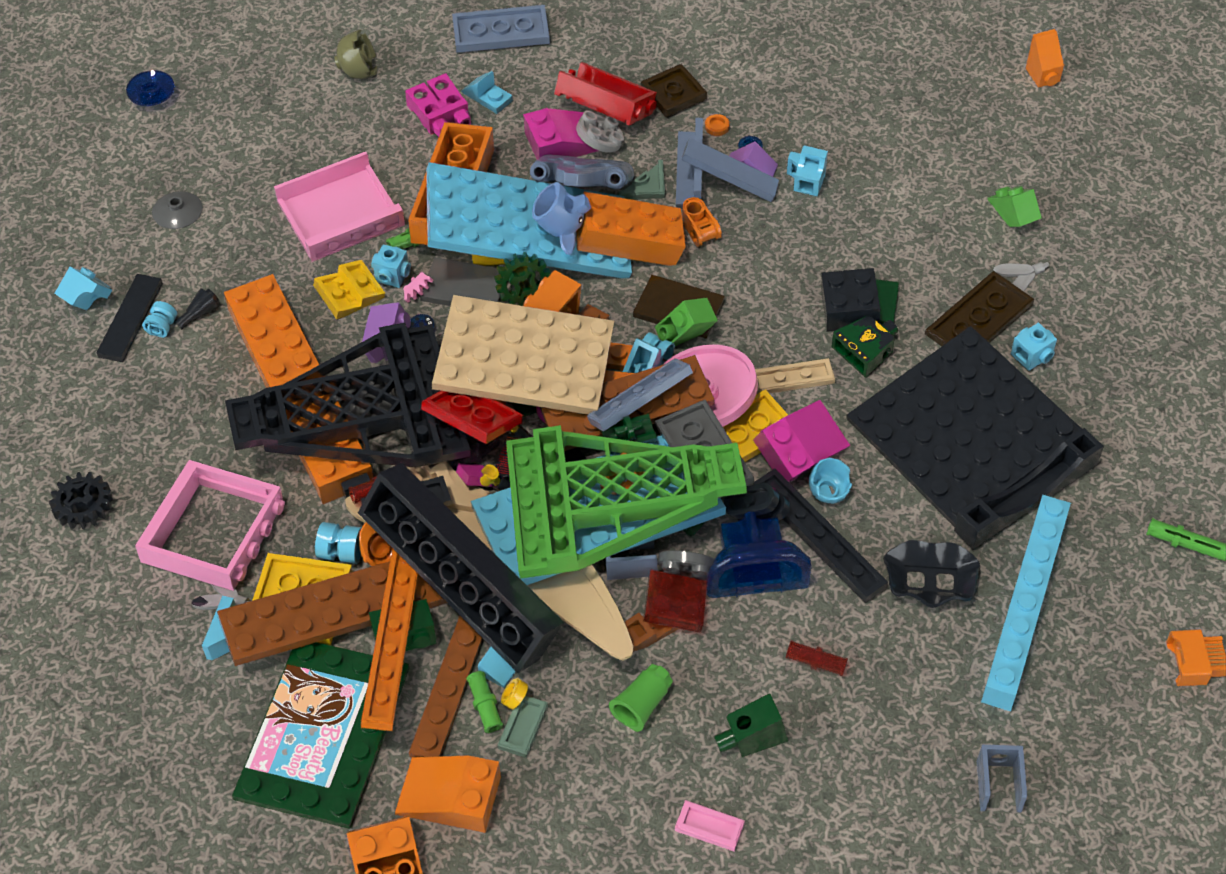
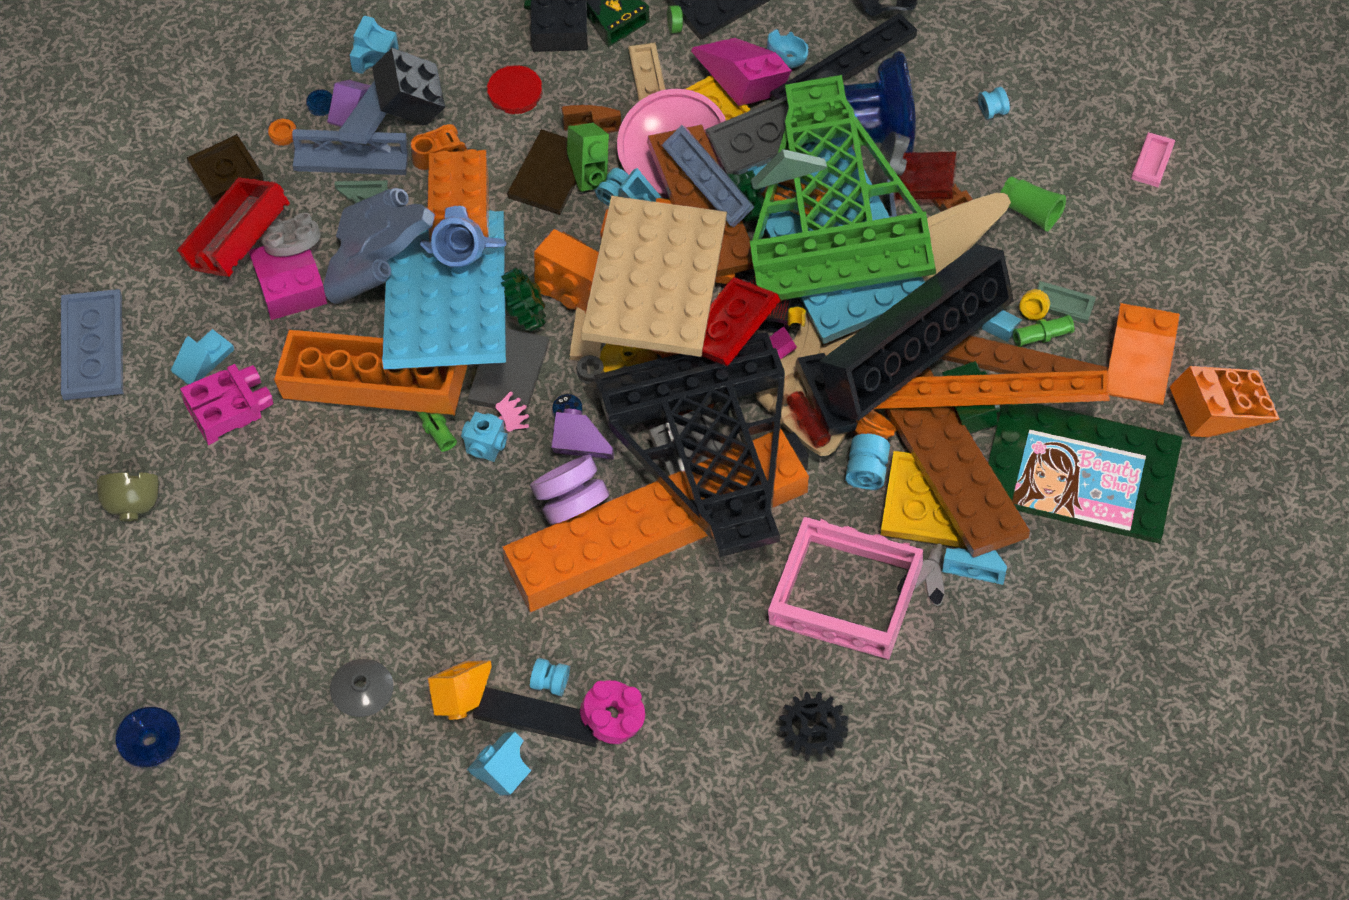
camera: 90 degrees left, 5 degrees up
black cone [174,288,219,330] -> none
bright pink panel [274,152,405,262] -> none
yellow slope [313,260,386,319] -> none
dark green torso [714,693,788,757] -> none
clear red pin [785,640,848,677] -> none
none -> black brick [372,47,445,125]
none -> light orange slope [428,661,492,720]
none -> red tile [487,65,543,114]
none -> lavender wheel [530,455,610,524]
none -> dark orange slope [561,105,621,133]
none -> dark pink plate [580,680,645,744]
none -> bright green tile [667,5,683,34]
none -> sand green tile [751,149,827,189]
none -> medium azure wheel [978,87,1010,120]

